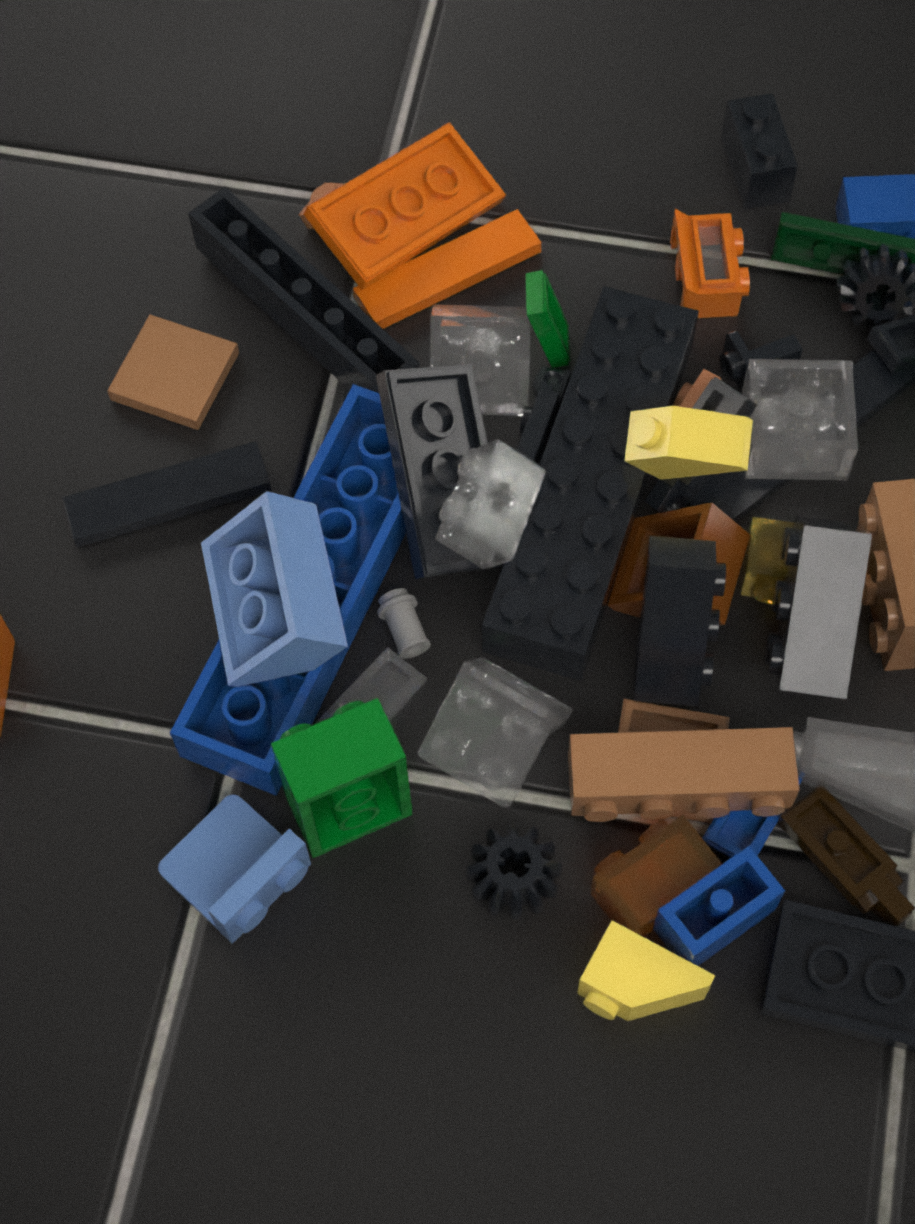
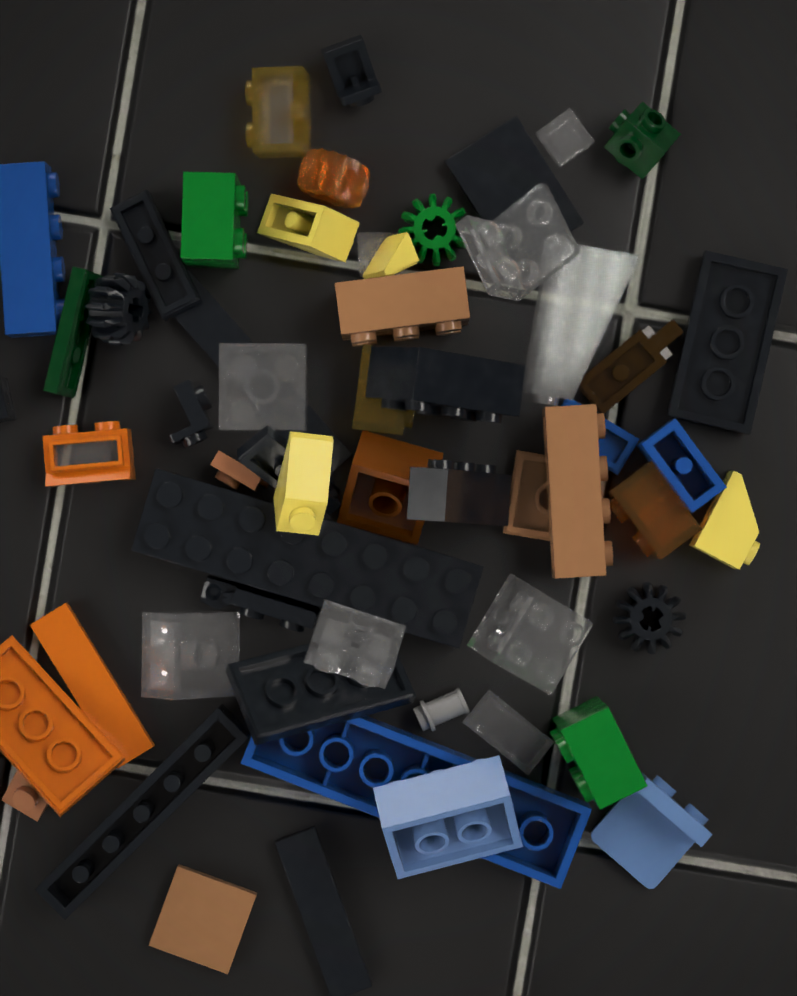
camera: 90 degrees left, 25 degrees up
green tile [526,270,570,368] -> none

